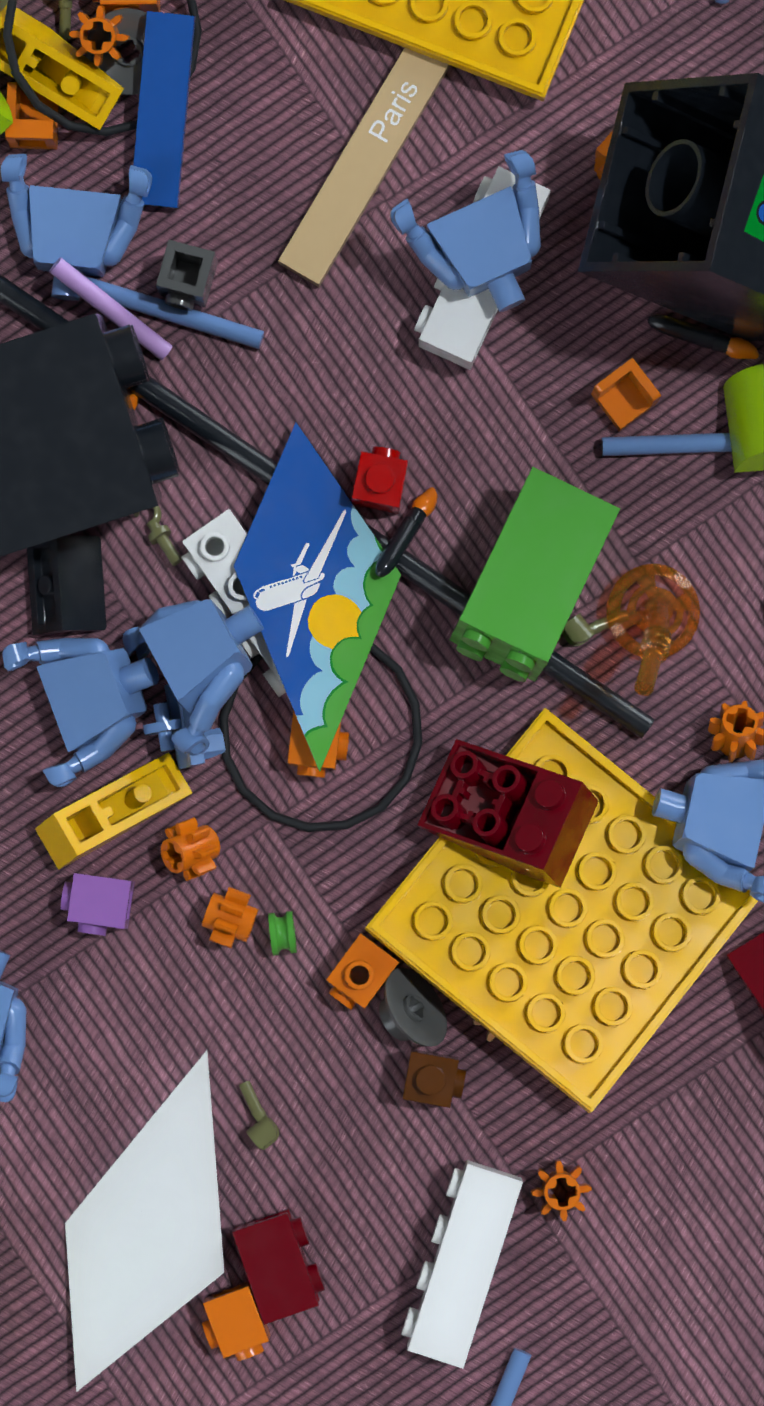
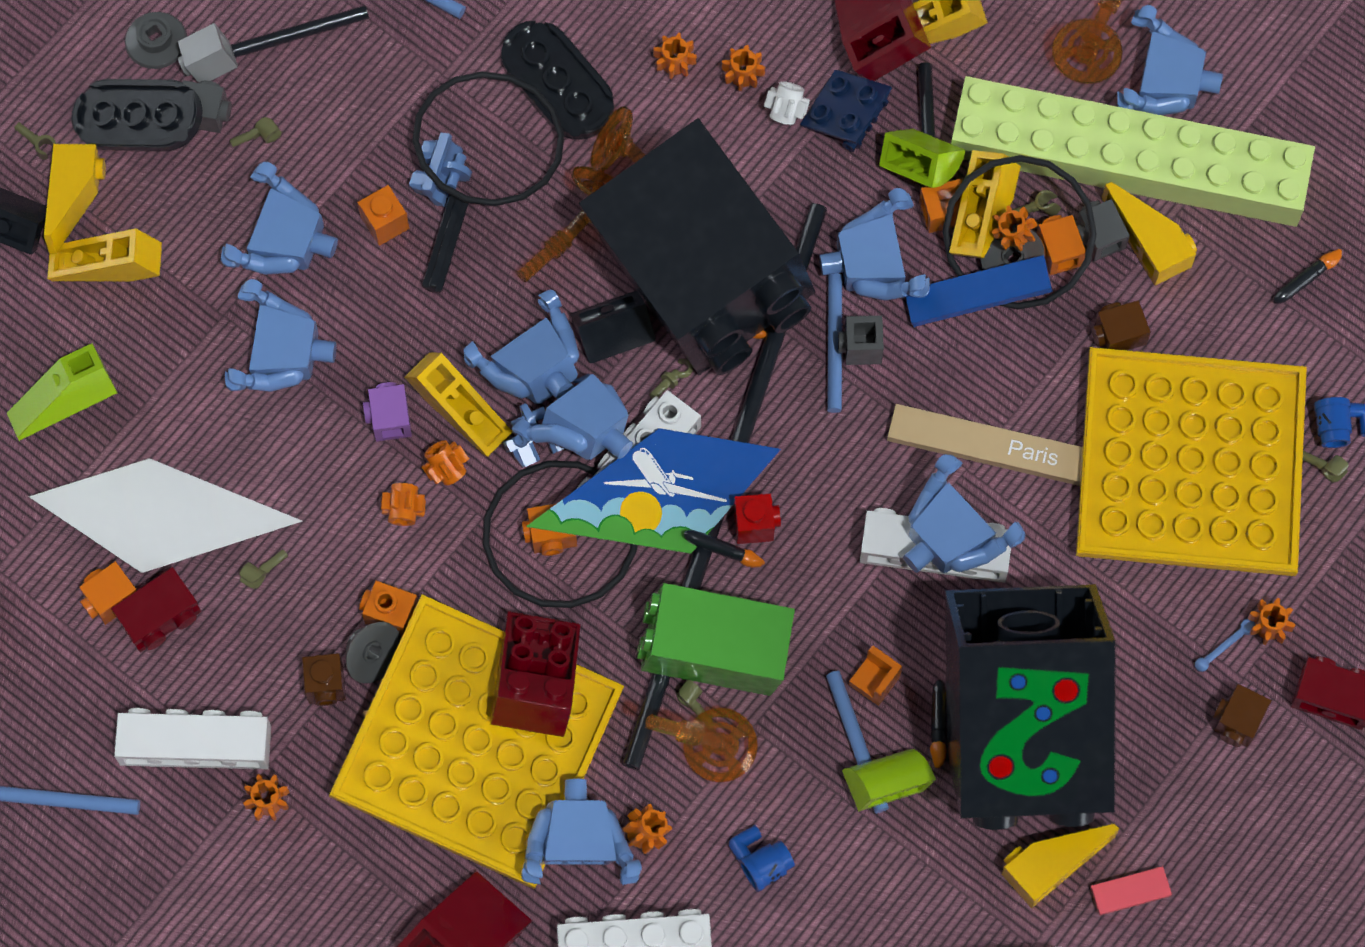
camera: 70 degrees right, 15 degrees down
lavender bar [49,257,172,360] -> none
bright green bush [268,911,297,956] -> none

